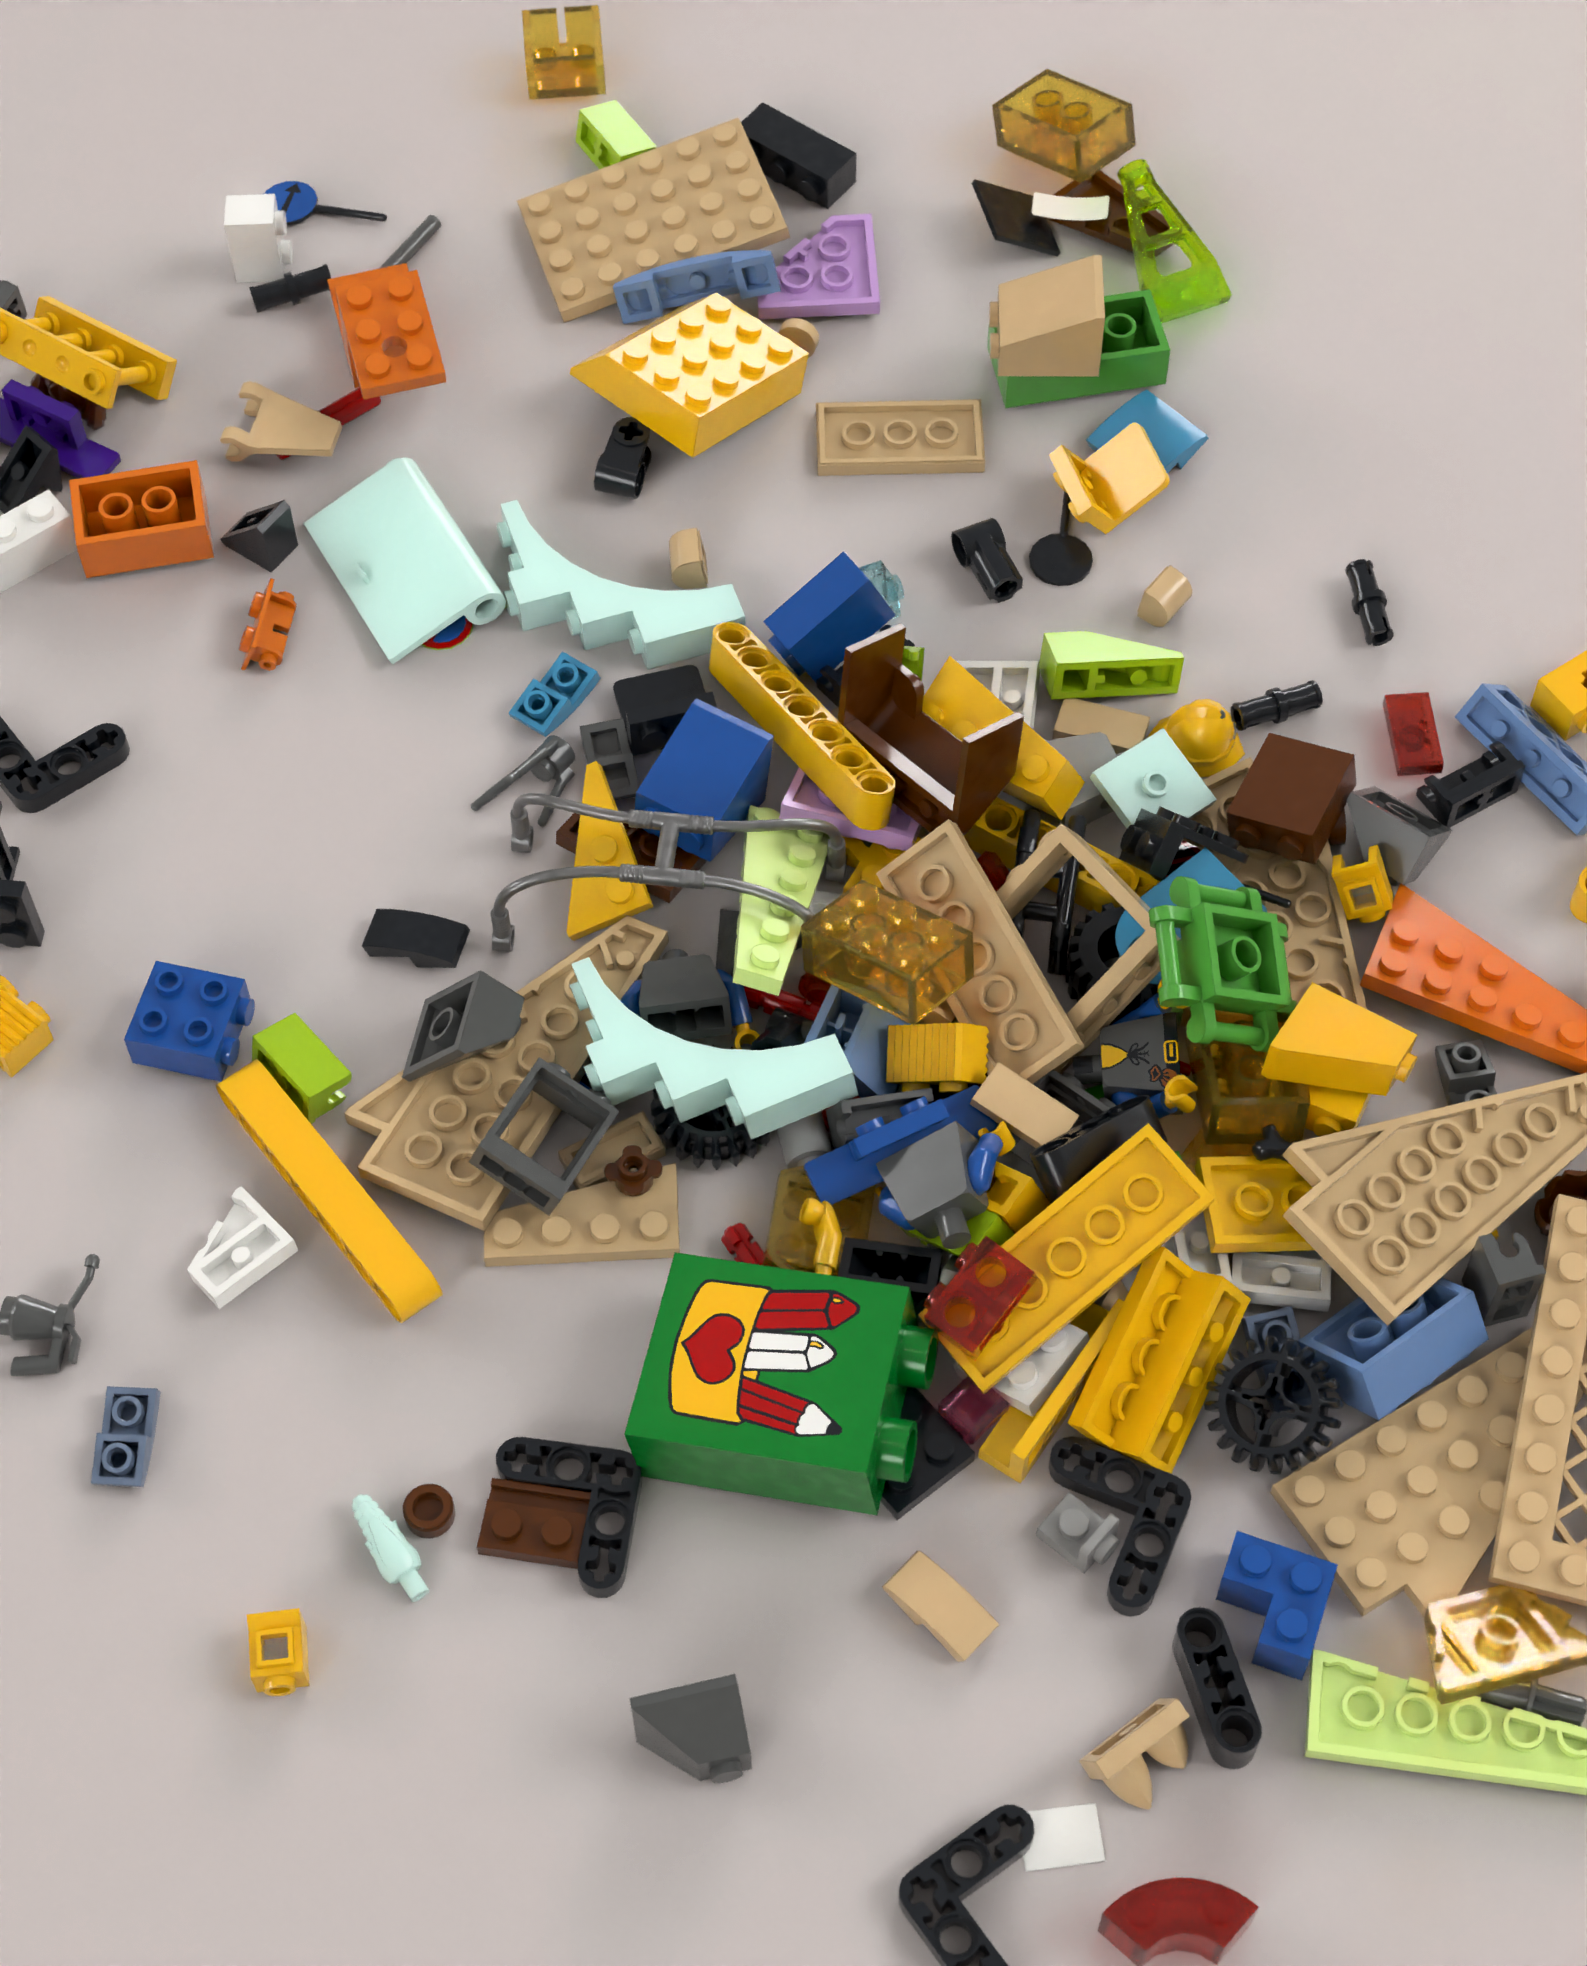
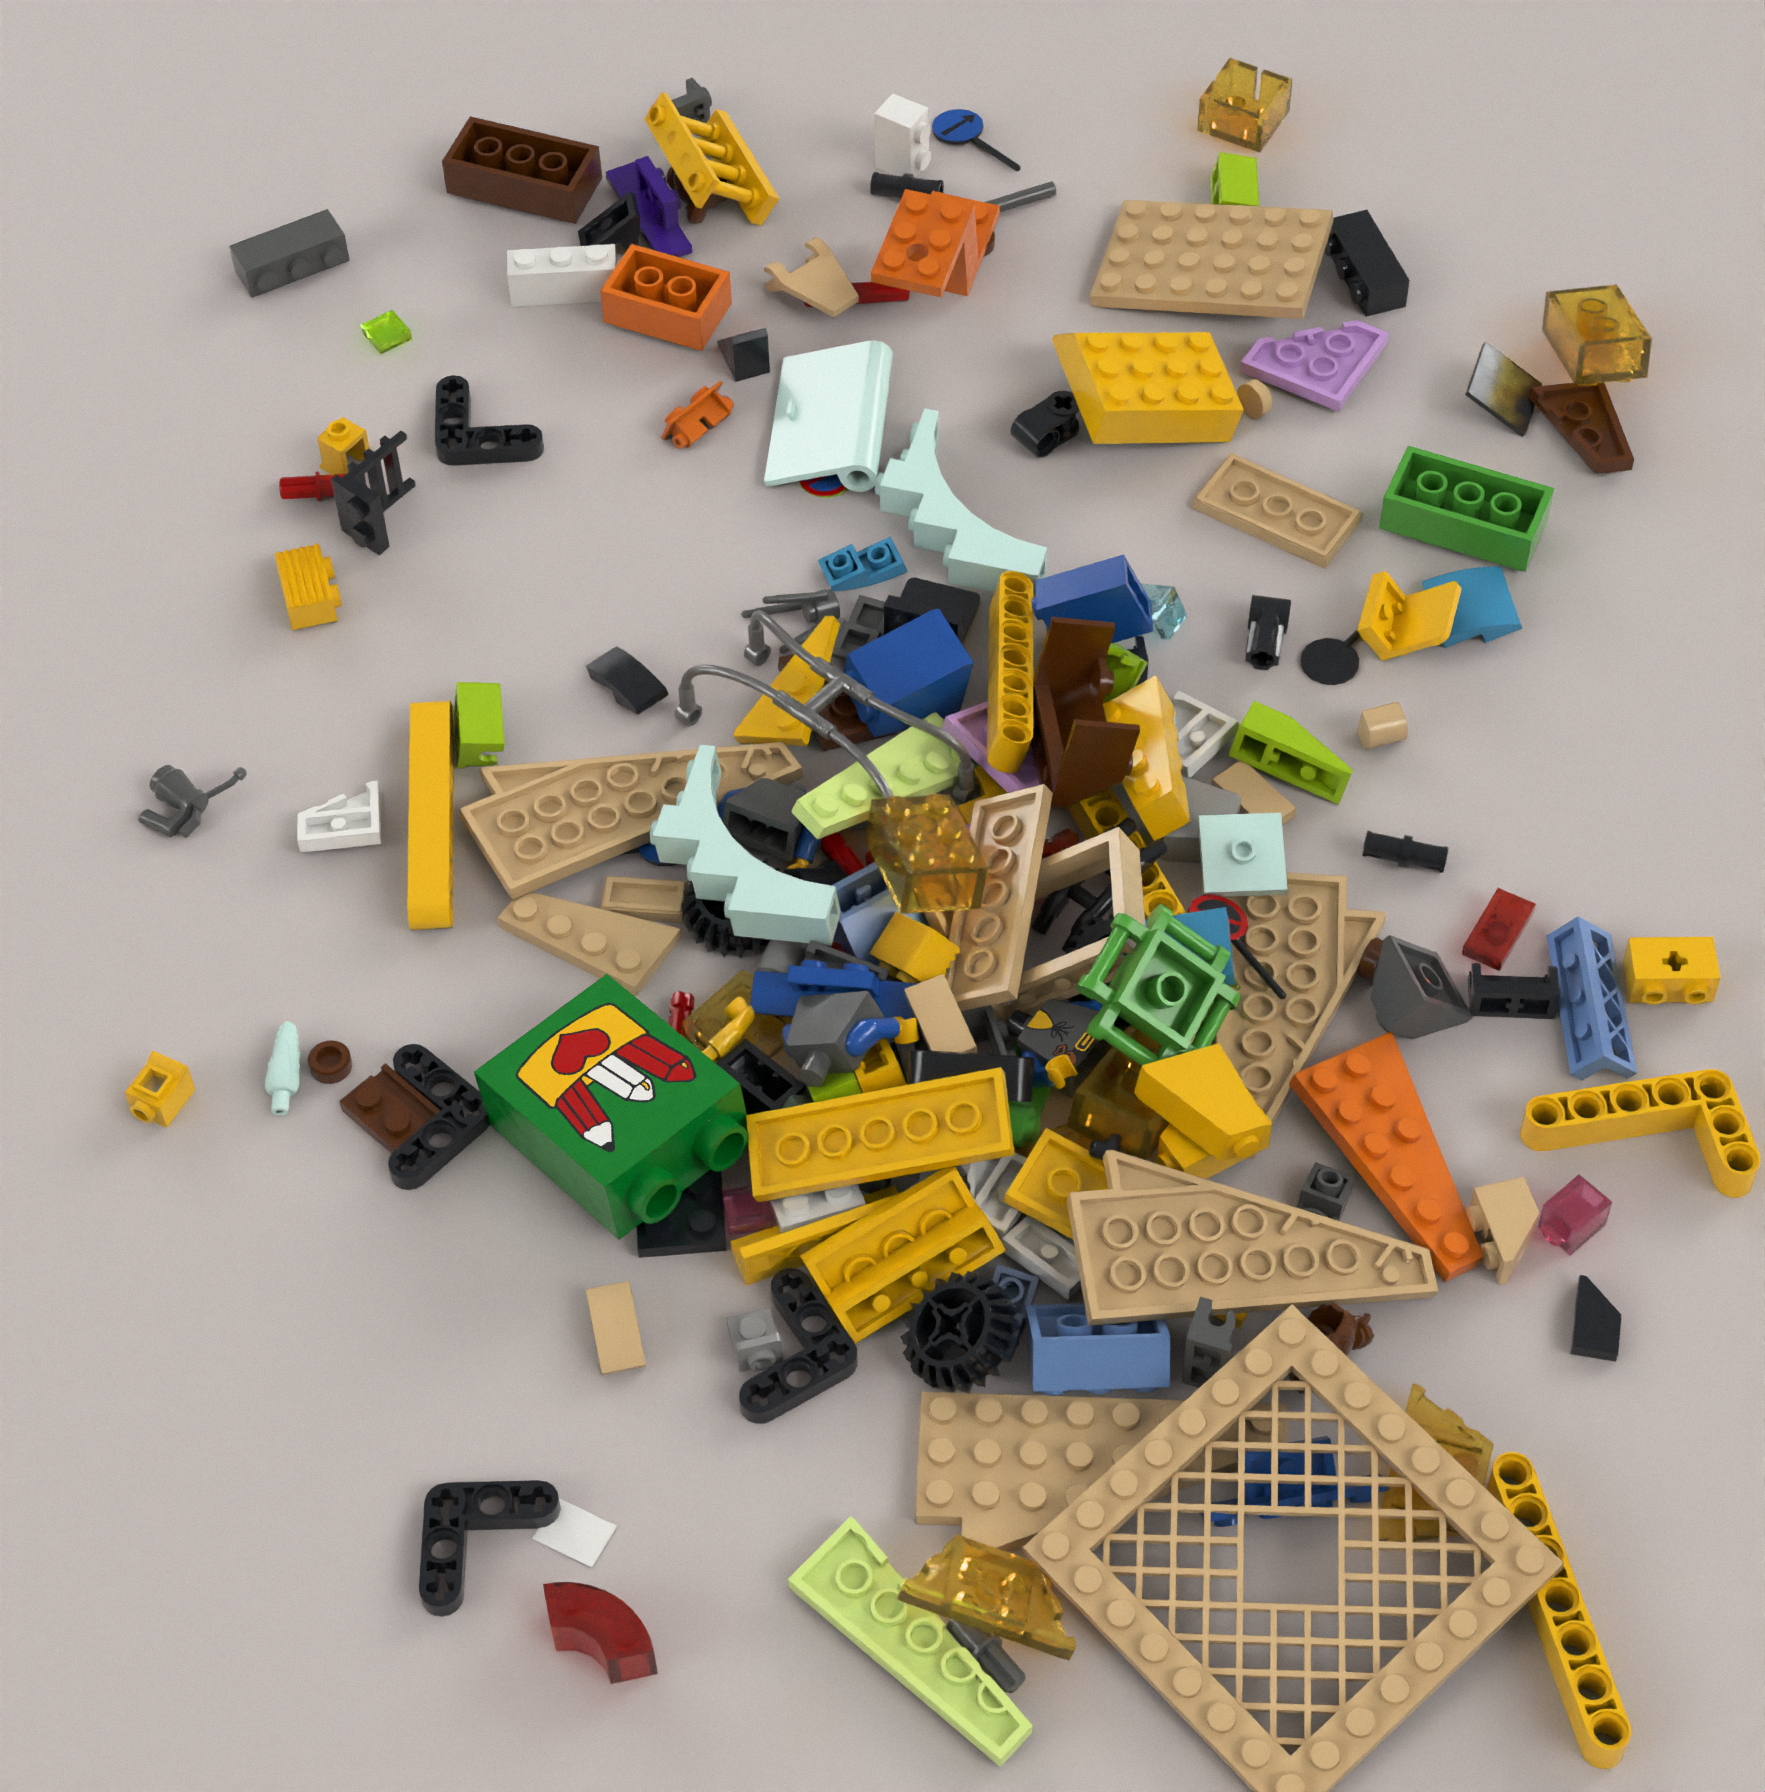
camera: 35 degrees right, 5 degrees down
sand blue slope [91,1386,161,1487] -> none
blue brick [124,961,255,1082] -> none
dark grey slope [402,970,525,1082] -> none
dark grey window [469,1057,619,1216] -> none
reddish brown plate [604,1145,663,1196] -> none
medium blue slope [613,250,781,324] -> none
dark grey slope [629,1674,752,1783] -> none
tan brick [669,528,709,589] -> none
clear red brick [923,1236,1036,1361] -> none
tan slope [989,255,1105,377] -> none
white sticker [1032,192,1109,221] -> none
tan tile [1079,1698,1189,1810] -> none
clear neon green plate [1117,159,1232,323] -> none
black bracket [1119,806,1249,880] -> none
yellow piece [1147,699,1245,777] -> none
black beam [1172,1607,1262,1769] -> none
blue brick [1216,1531,1338,1681] -> none
reddish brown brick [1226,733,1357,865] -> none
yellow window [1331,845,1393,923] -> none
black pin [1345,559,1394,646] -> none

